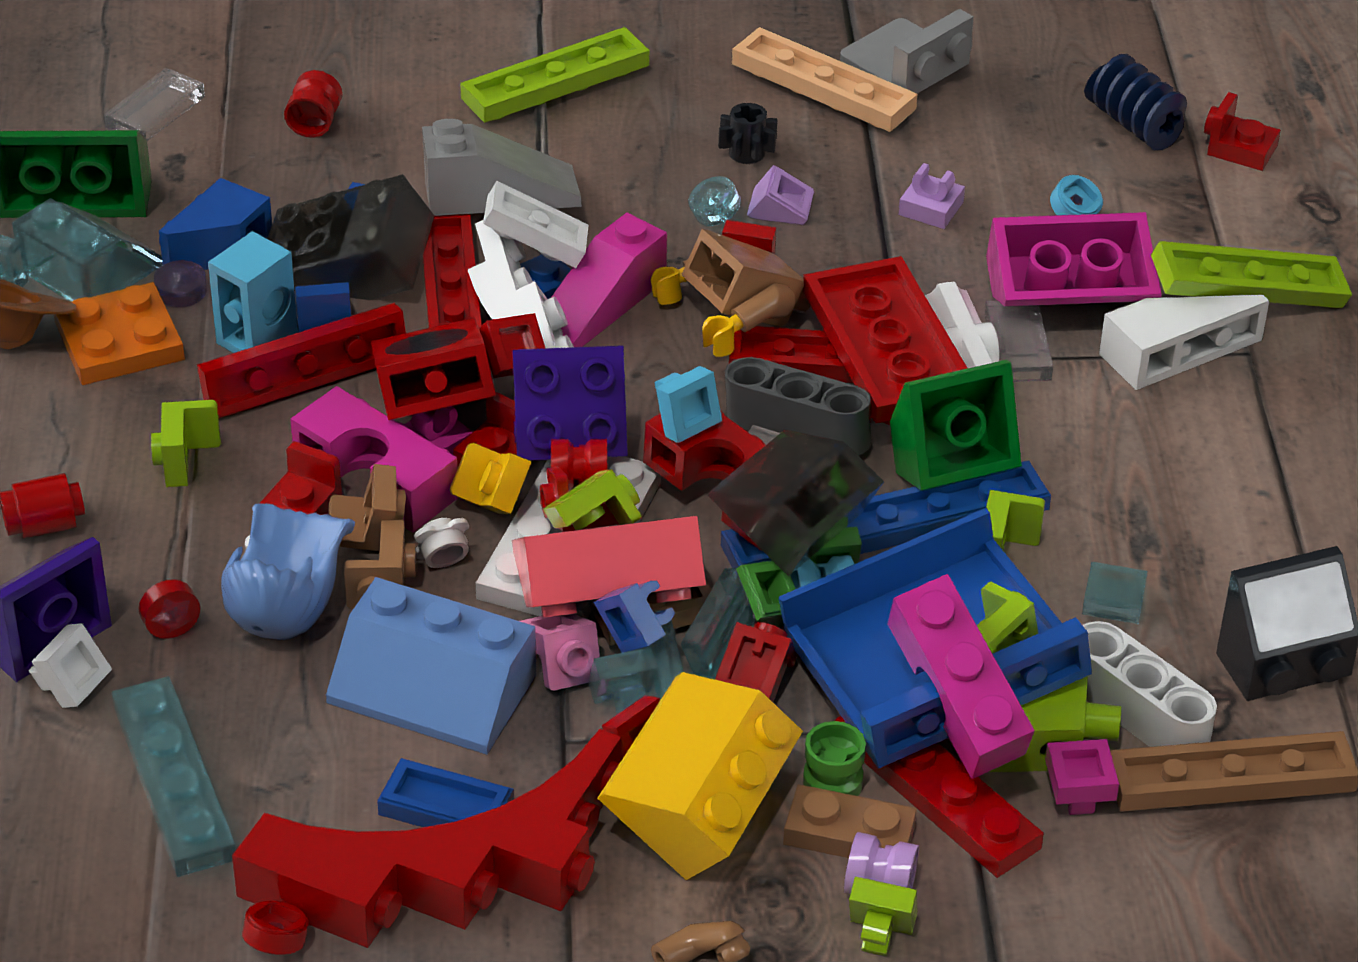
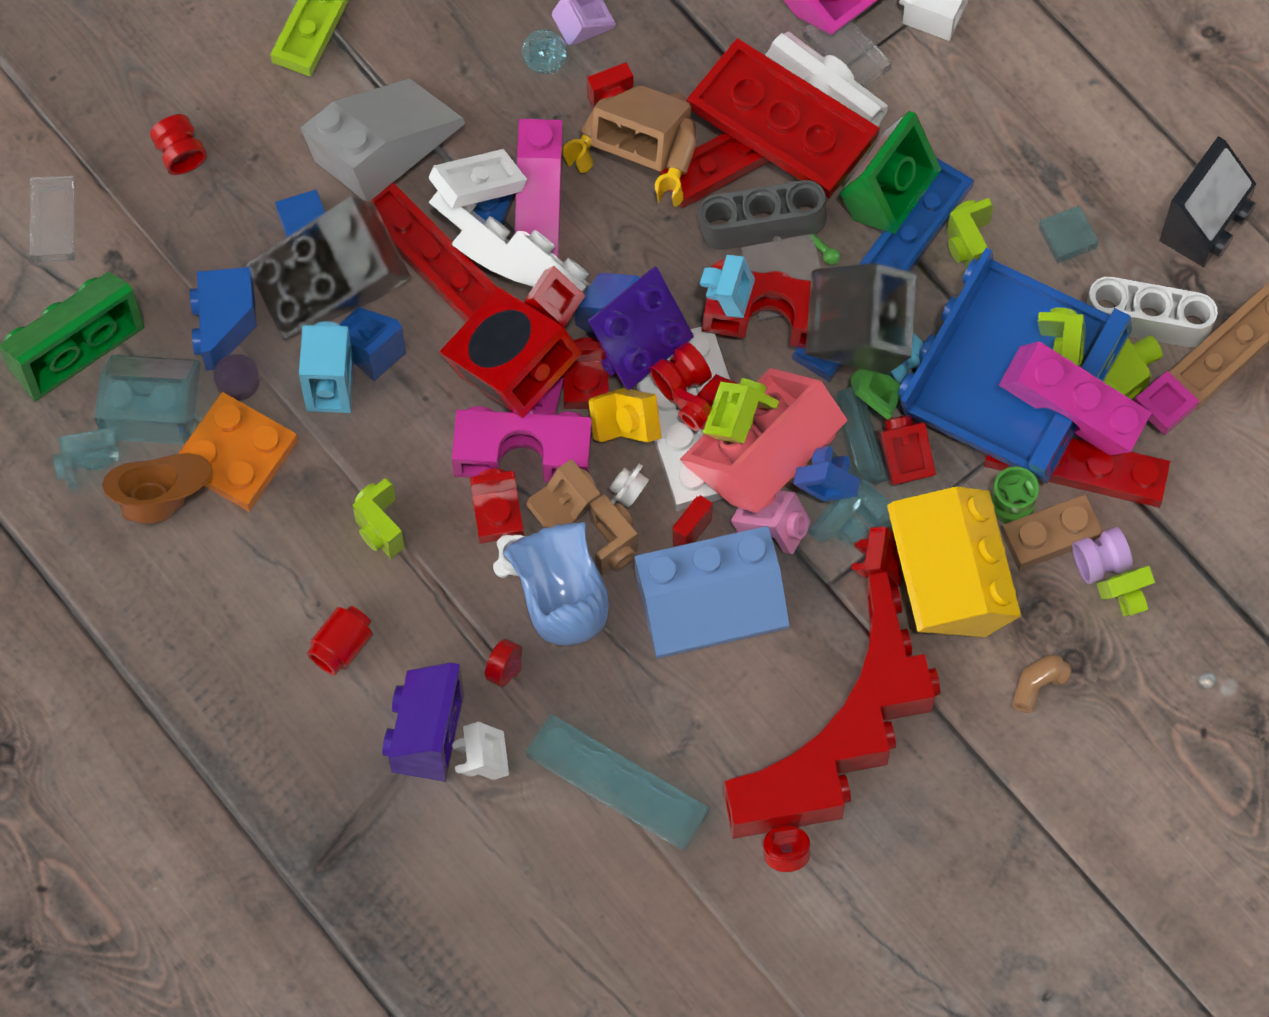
camera: 35 degrees left, 25 degrees up
red plate [197,303,406,418] -> none
blue tile [377,758,514,827] -> none
none -> red tile [672,495,713,547]

